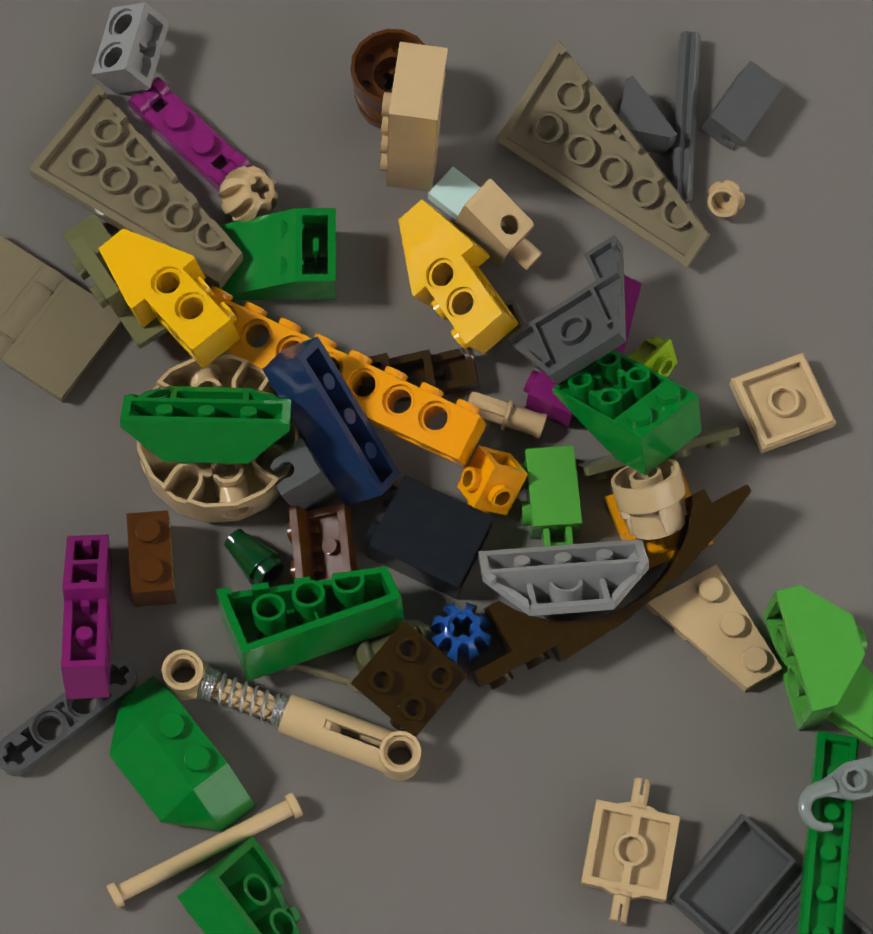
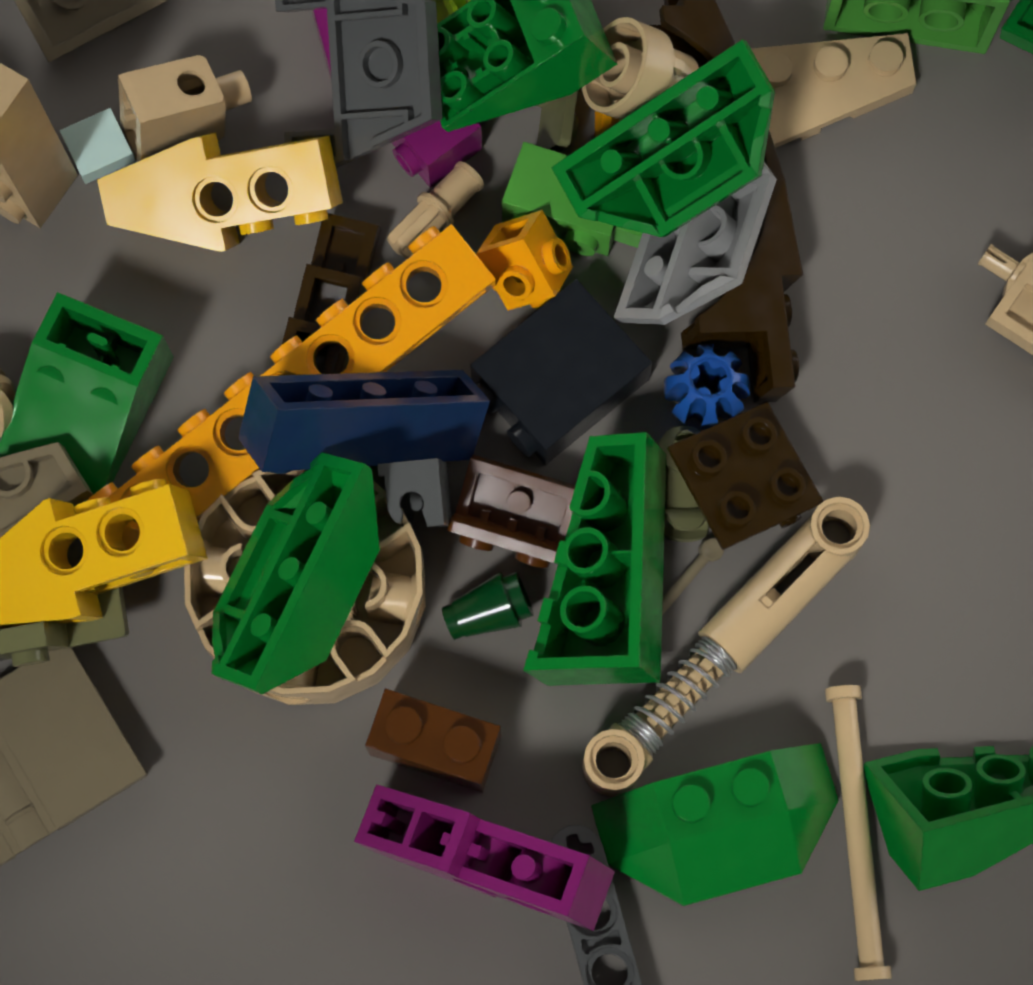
camera: 60 degrees left, 5 degrees up
none -> green wedge [551,39,775,237]

